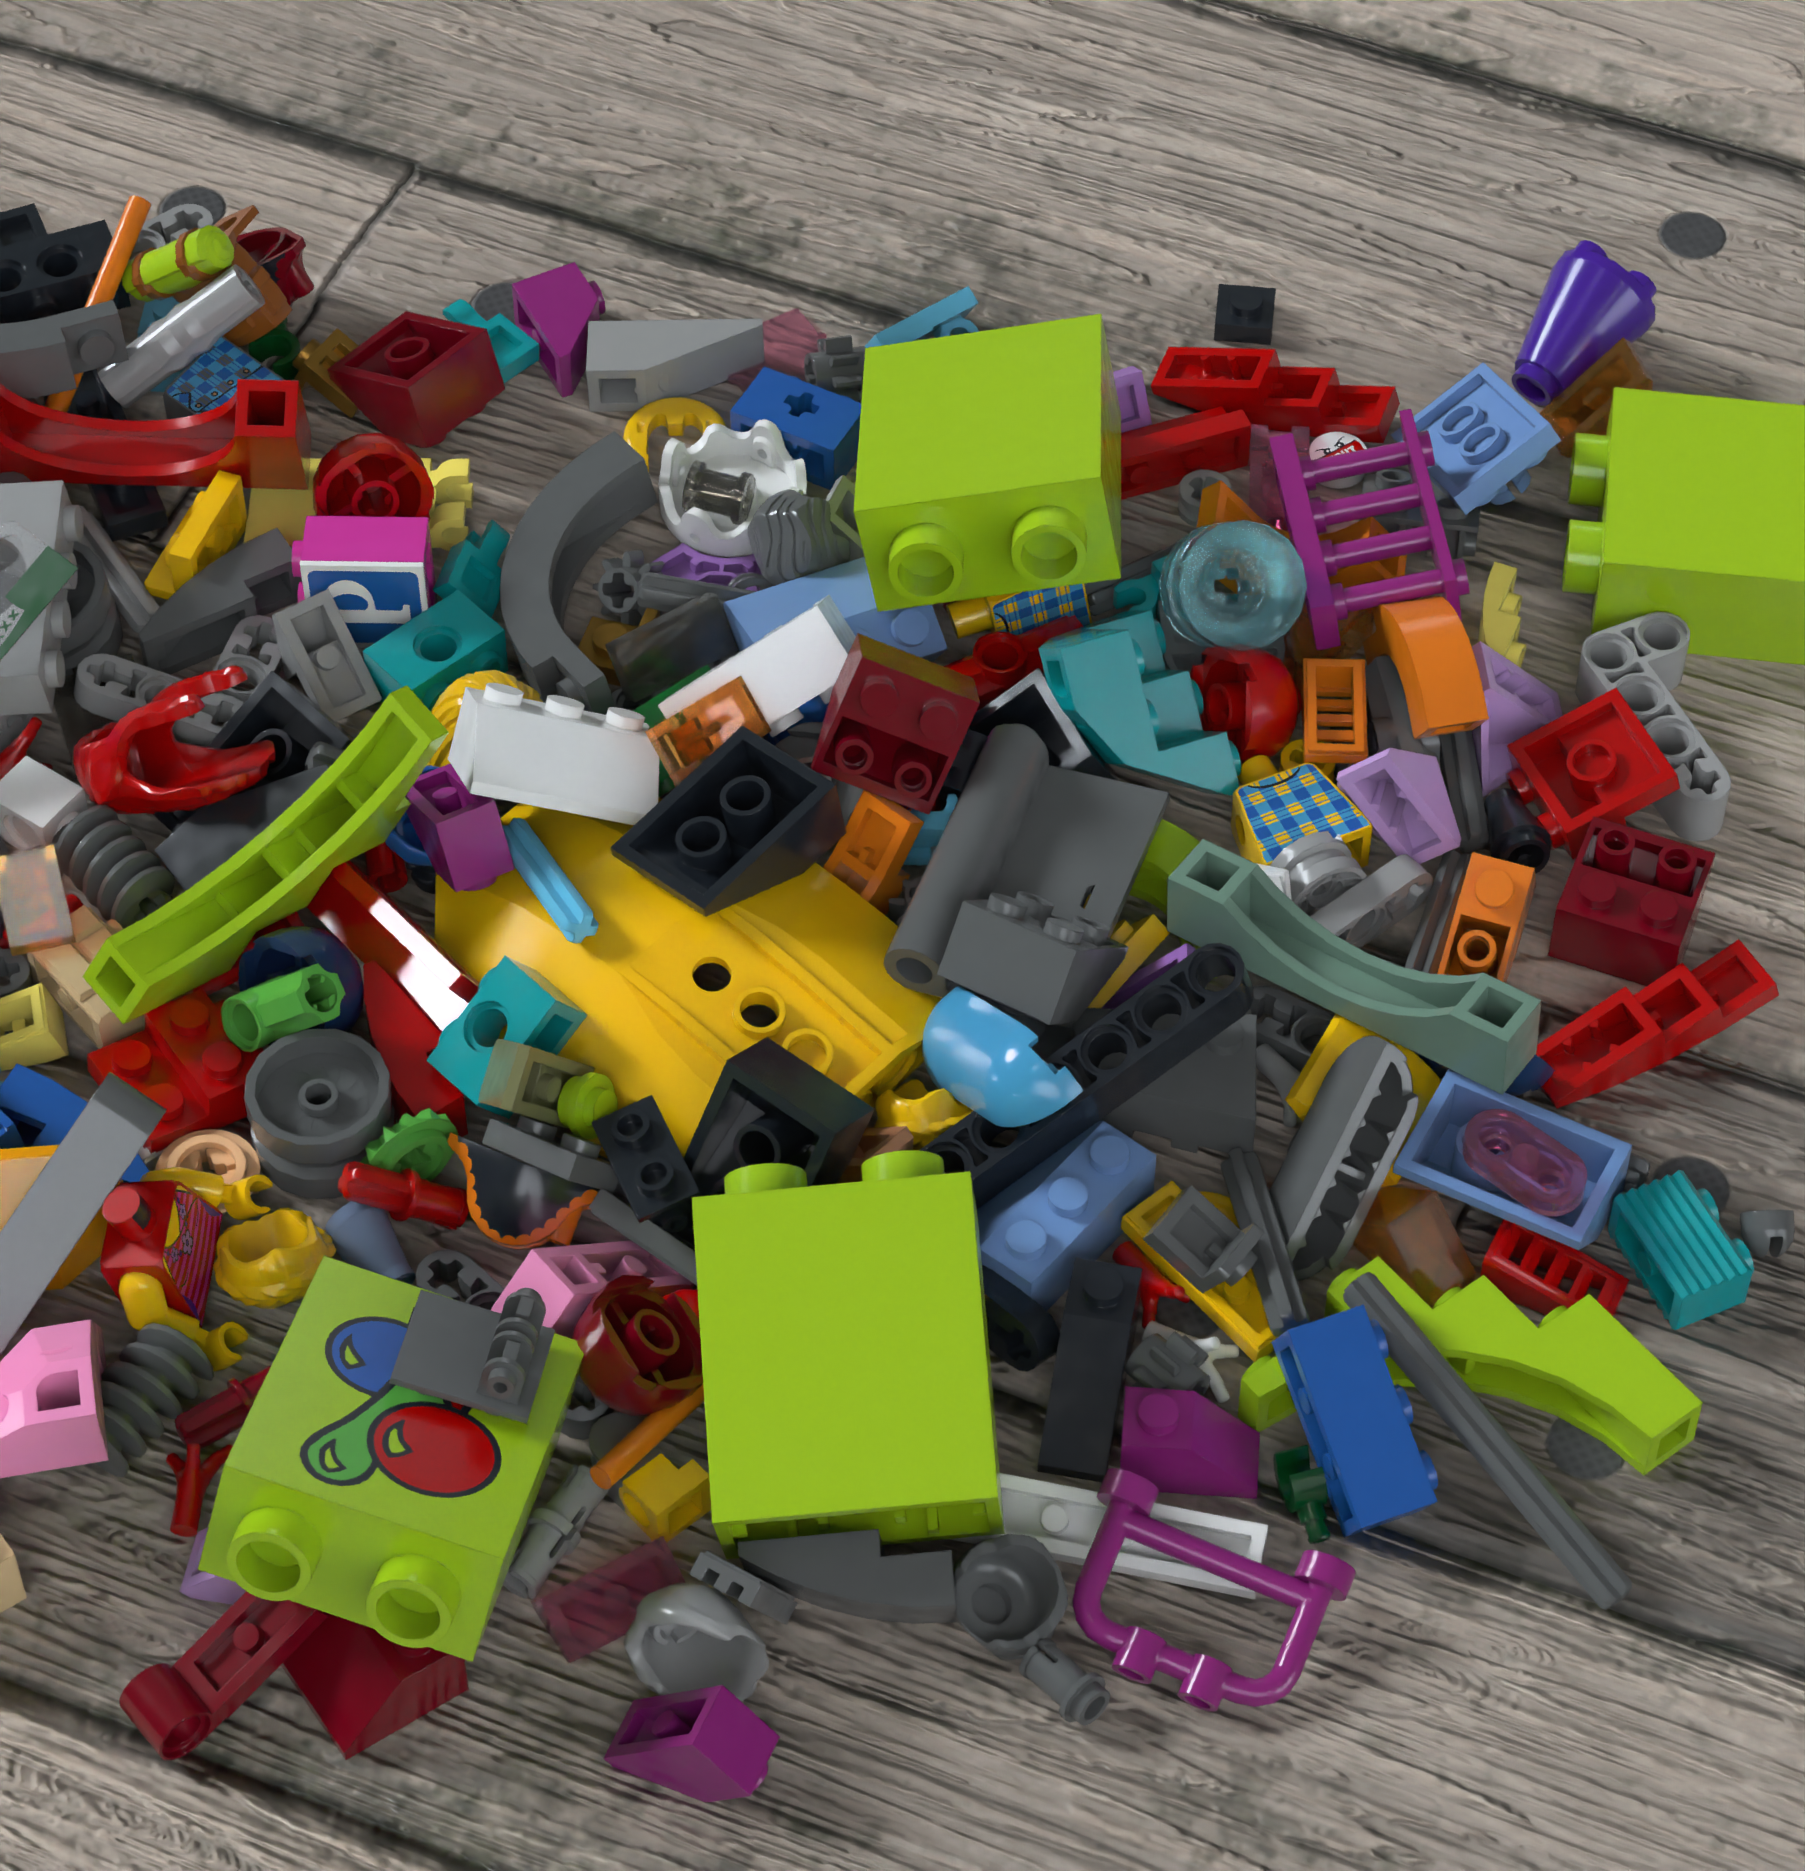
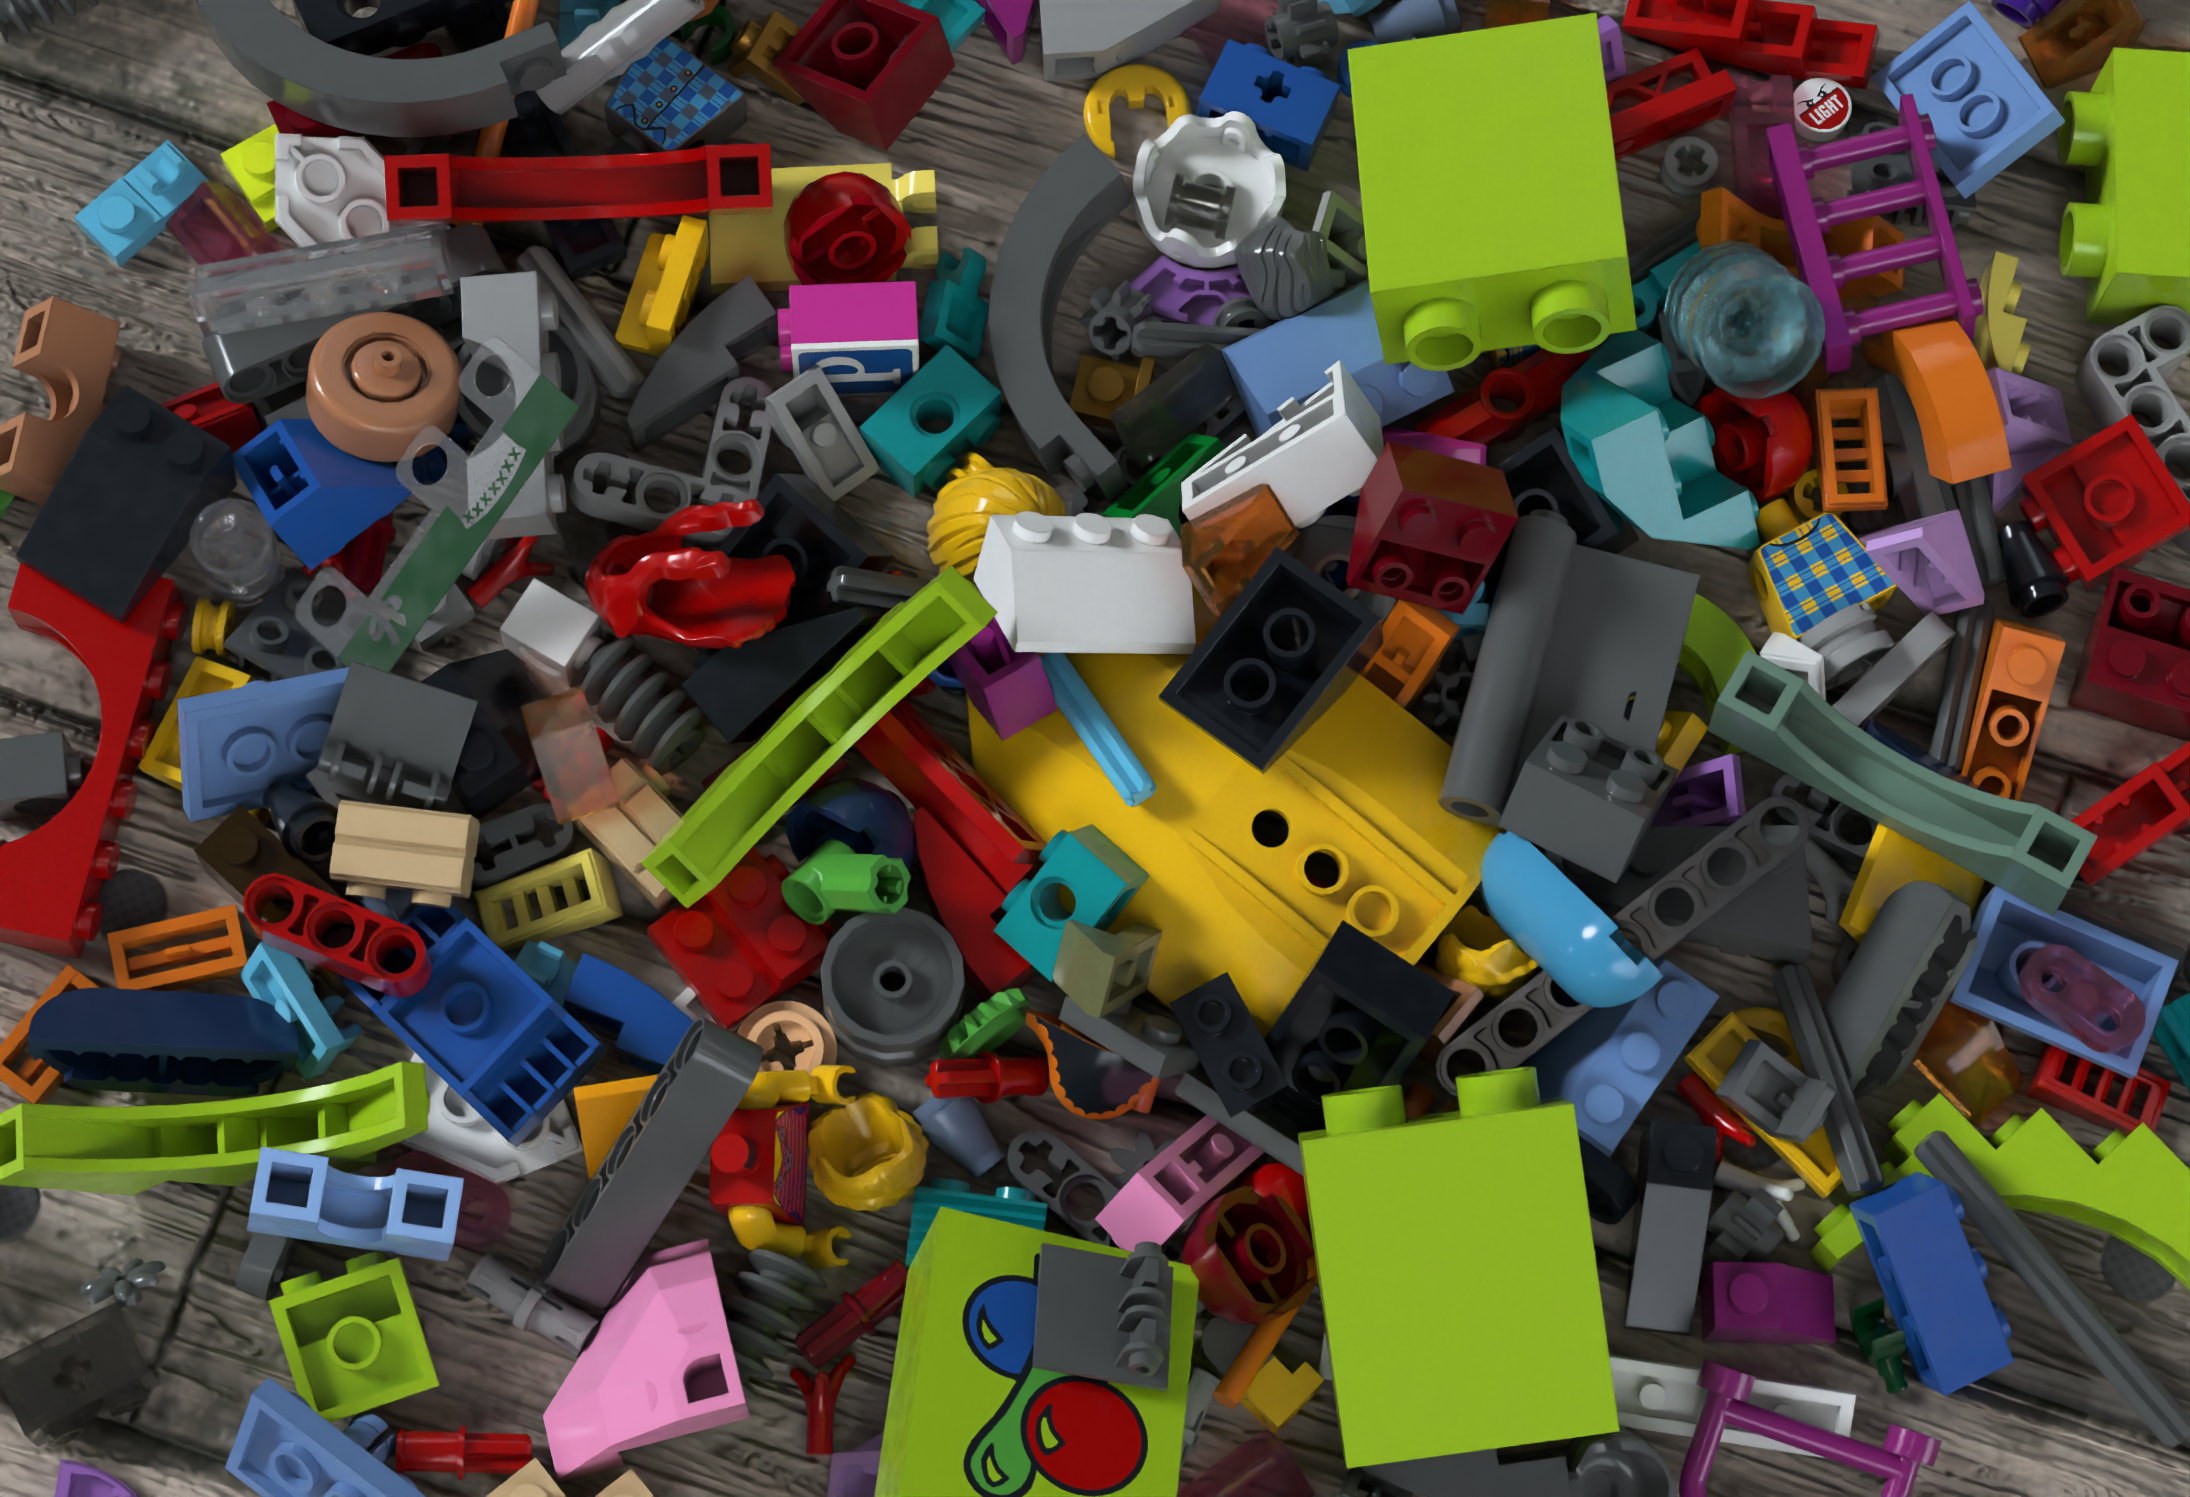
camera: 10 degrees left, 20 degrees up
lime plate [557,1072,618,1139] -> none

